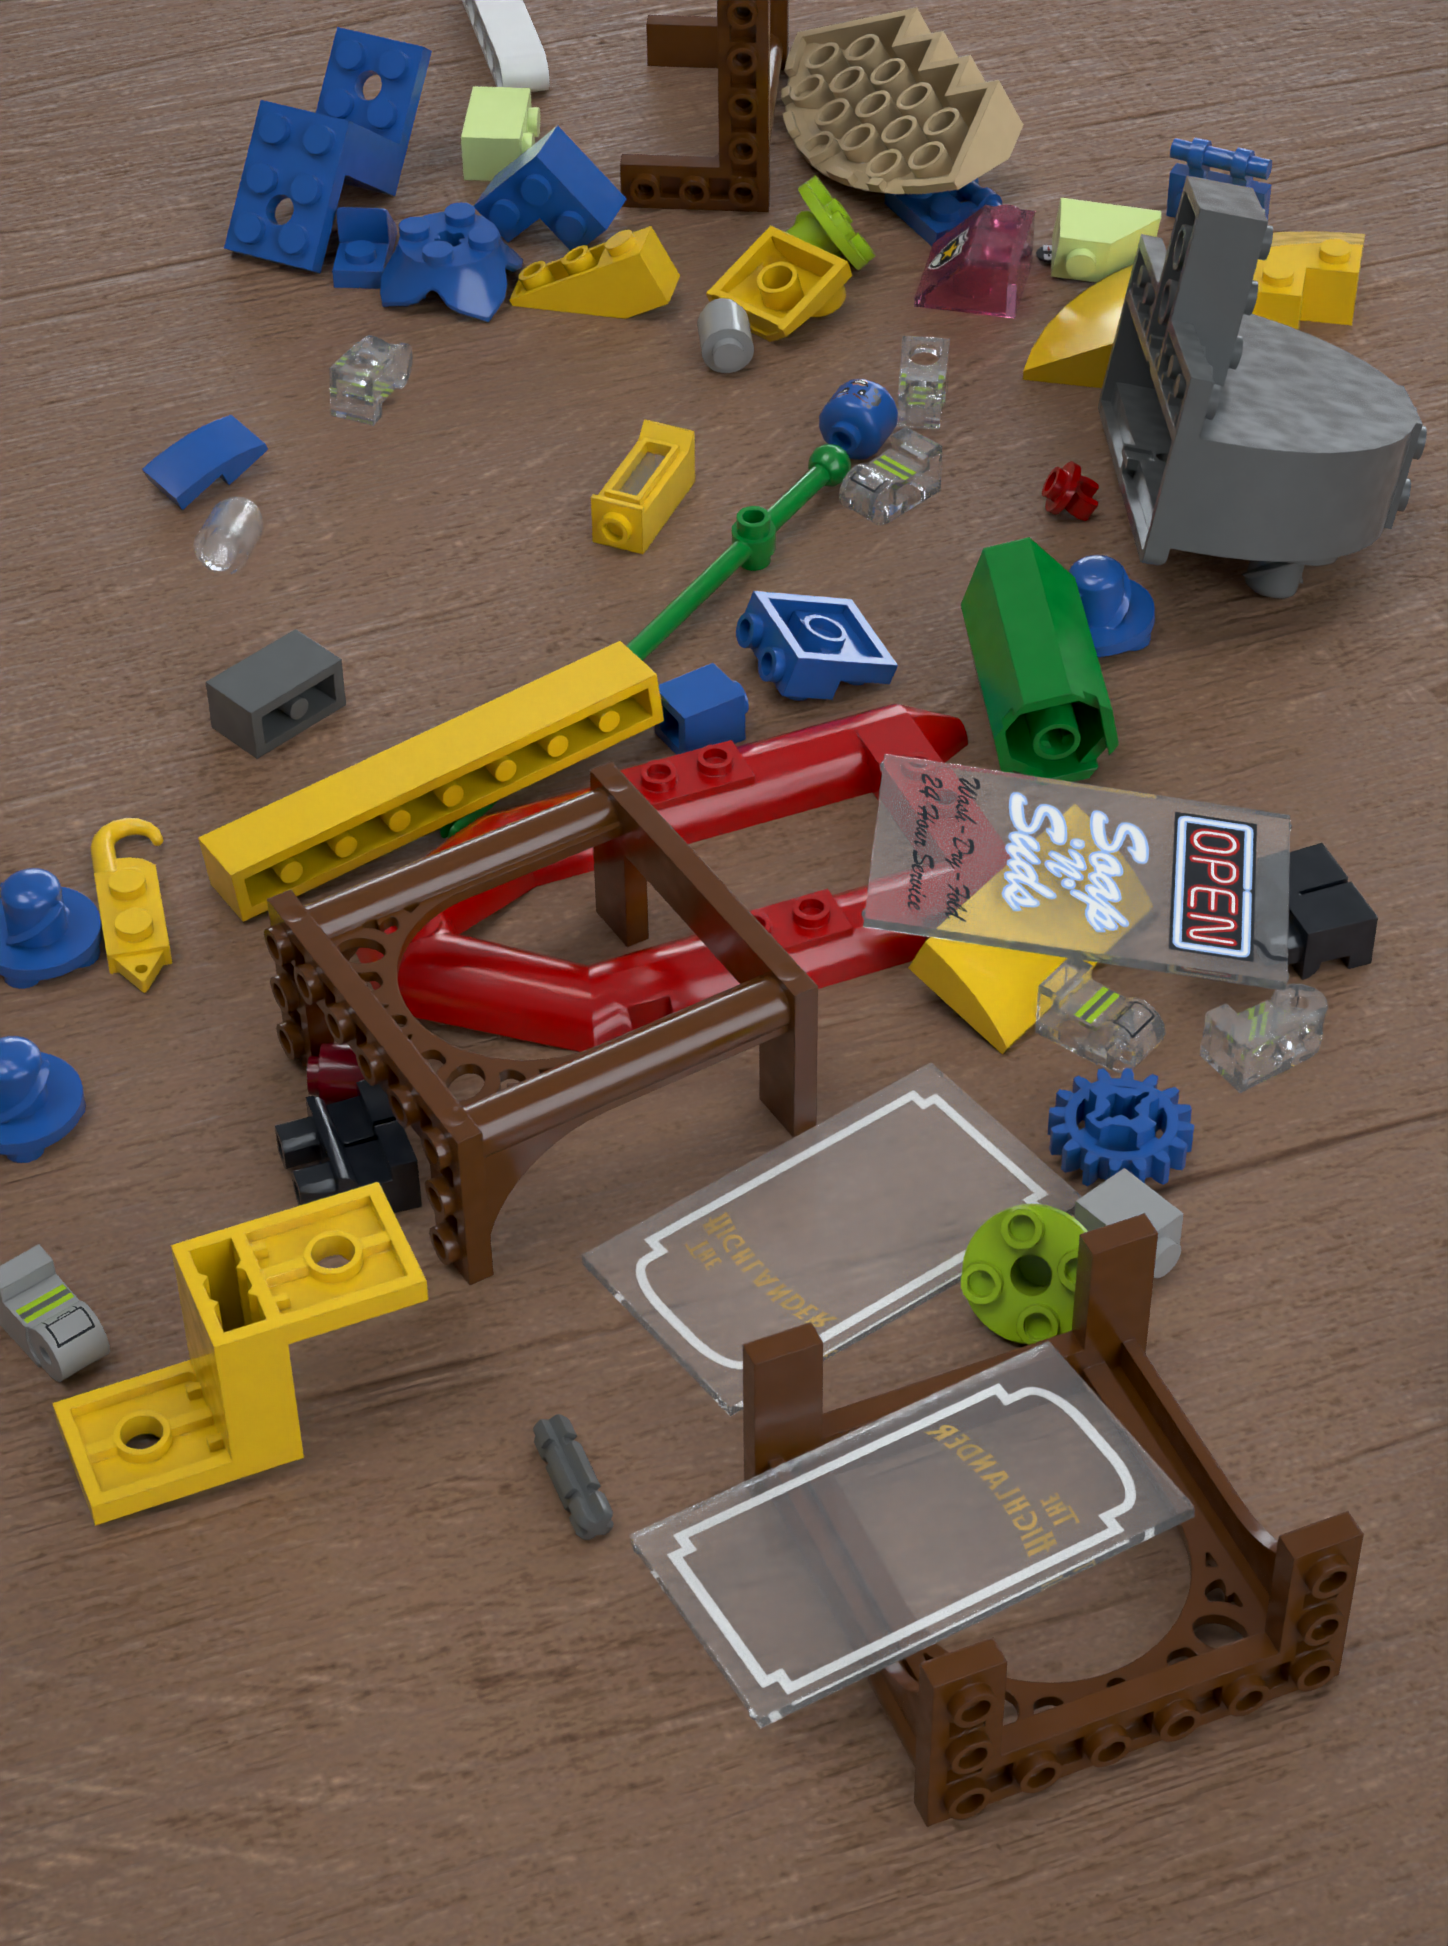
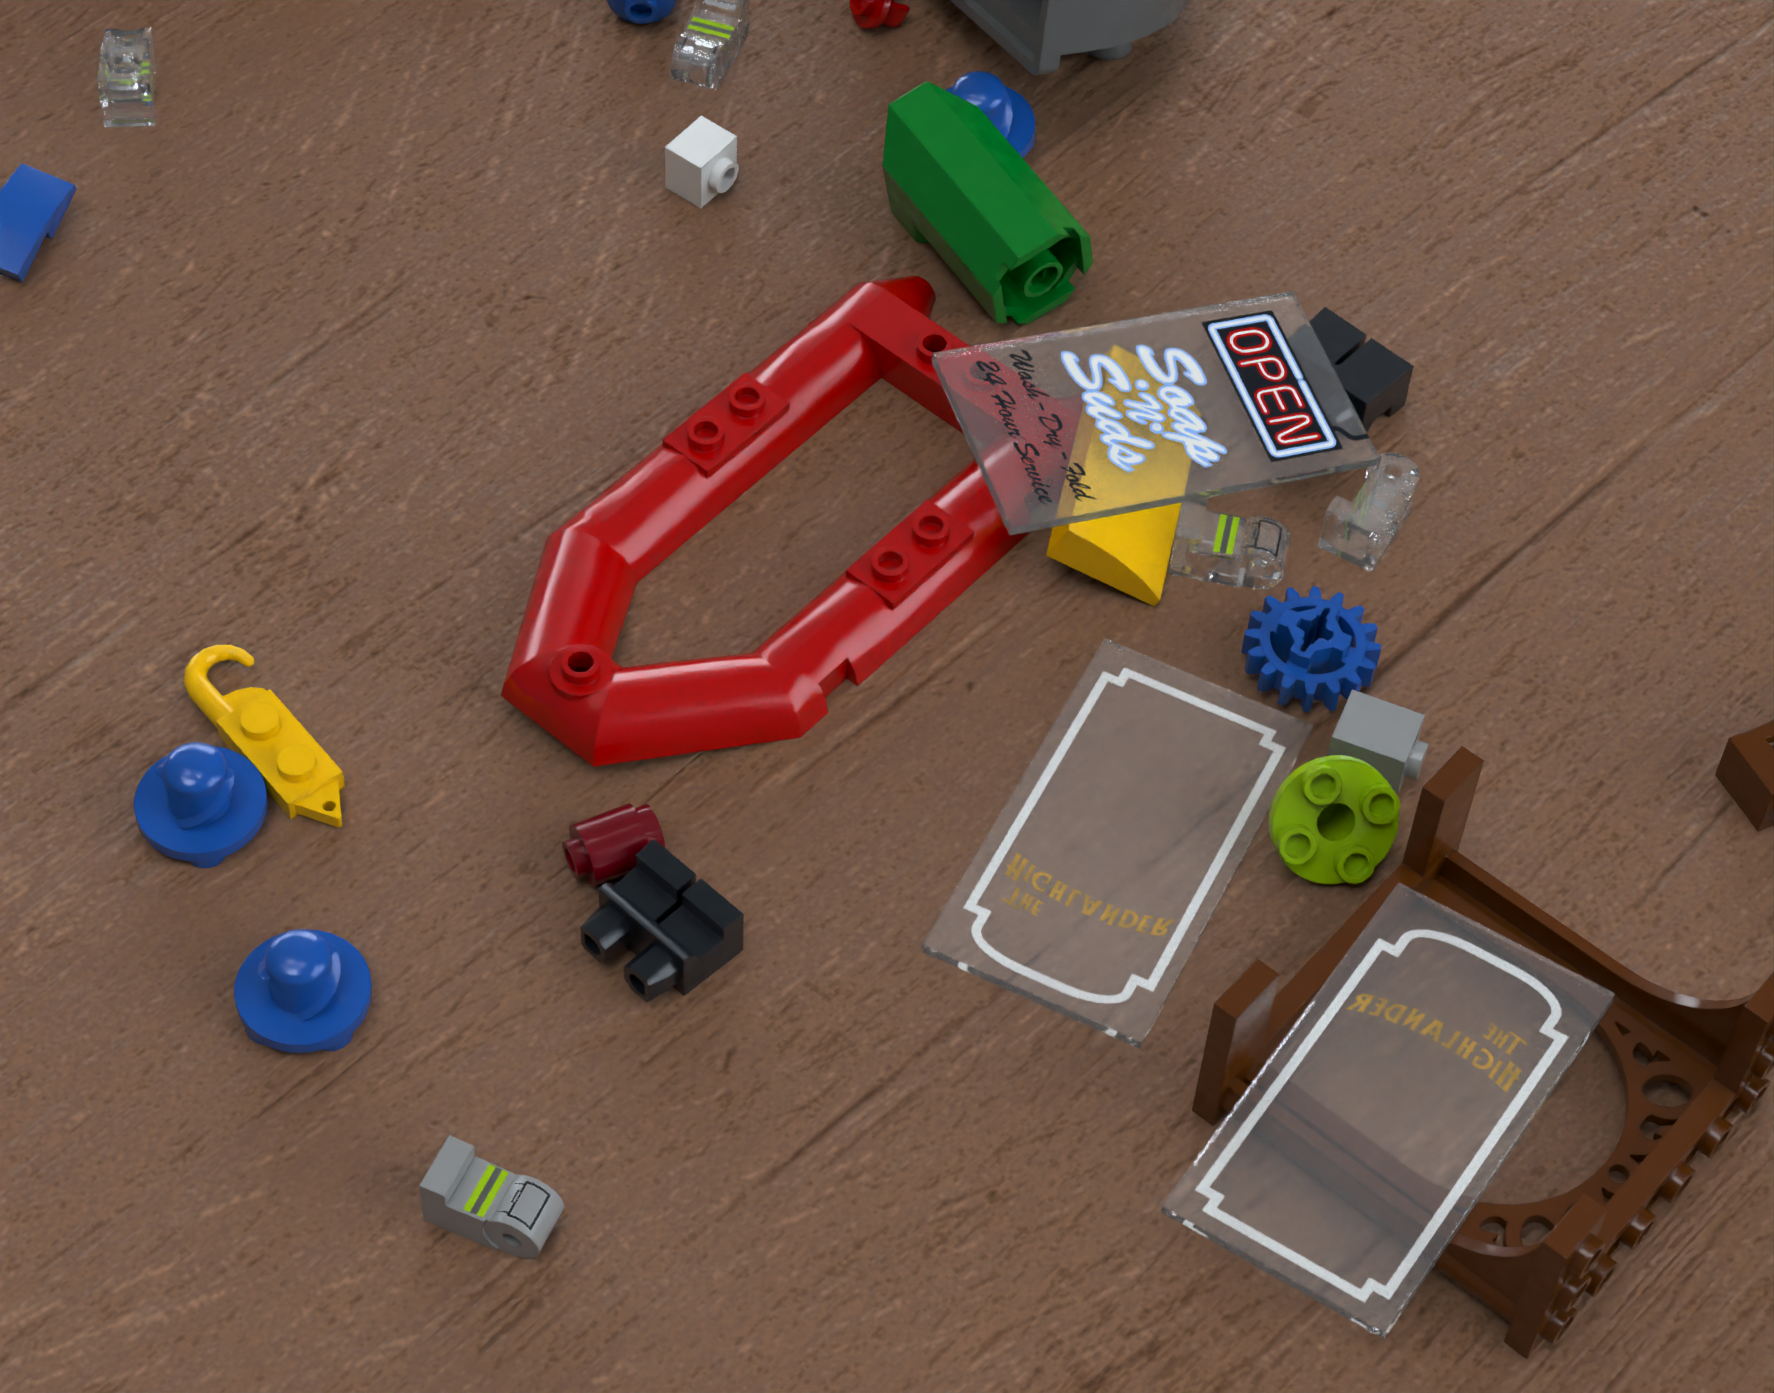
camera: 30 degrees left, 10 degrees up
yellow bracket [52,1182,428,1526] -> none
clear brick [194,497,263,575] -> none
yellow brick [198,641,664,922] -> none
dark grey brick [206,629,346,759] -> none
reddish brown arch [264,761,818,1285] -> none
green bar [439,443,851,839] -> none
dark grey axle [533,1414,614,1540] -> none
yellow window [591,419,695,554] -> none
blue brick [654,663,749,755] -> none
blue plate [736,591,898,701] -> none
none -> white plate [665,116,739,208]

